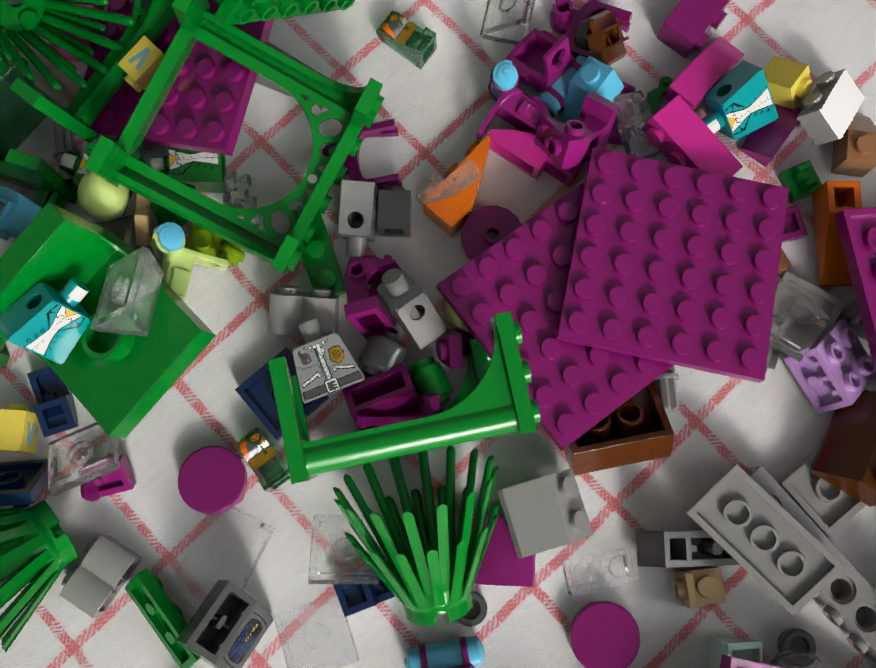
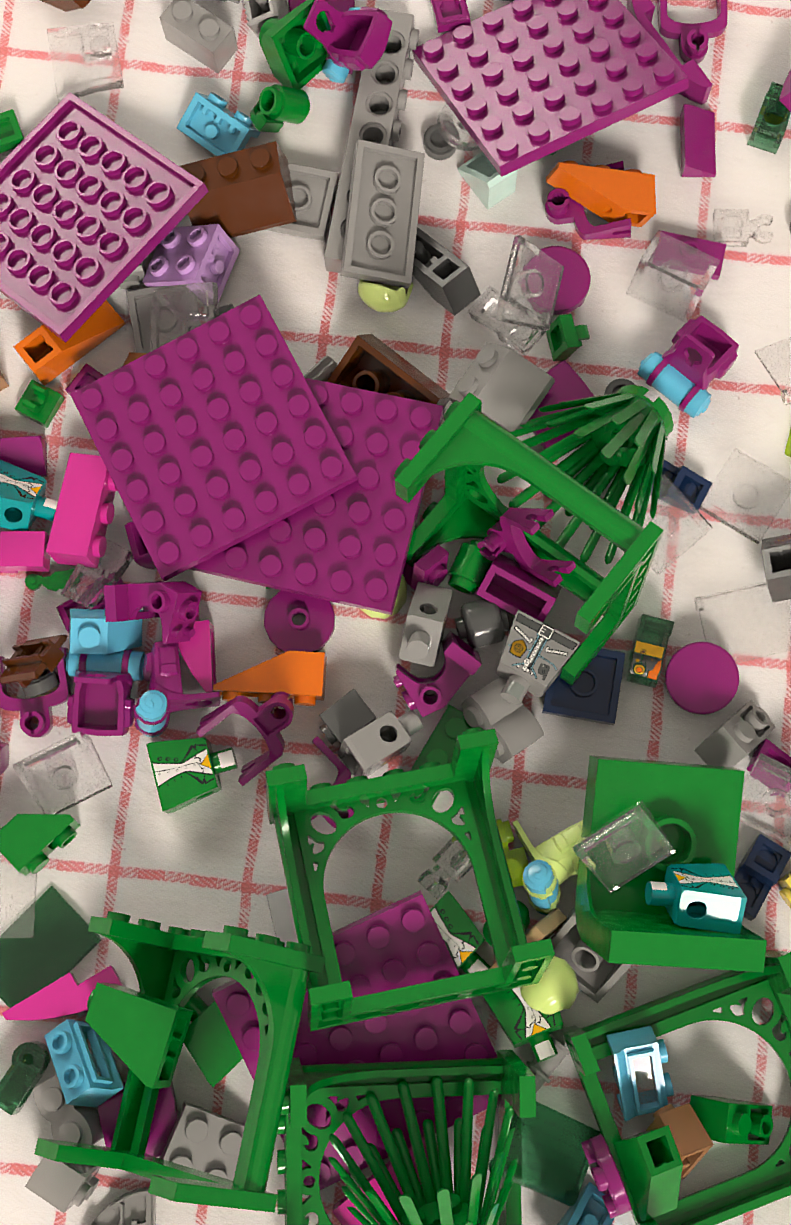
camera: 125 degrees left, 0 degrees up
light yellow brick [118,35,165,92] -> none
clear green leg [376,11,437,69] -> none
clear slope [416,159,479,204] -> none
tan bracket [674,566,726,608] -> none
none -> green torso [146,737,238,814]
none -> magenta piece [196,692,294,786]
none -> yellowish green hair [358,280,413,312]
none -> clear slope [496,235,564,331]
none -> green tile [545,314,590,361]
none -> light grey slope [694,700,775,767]

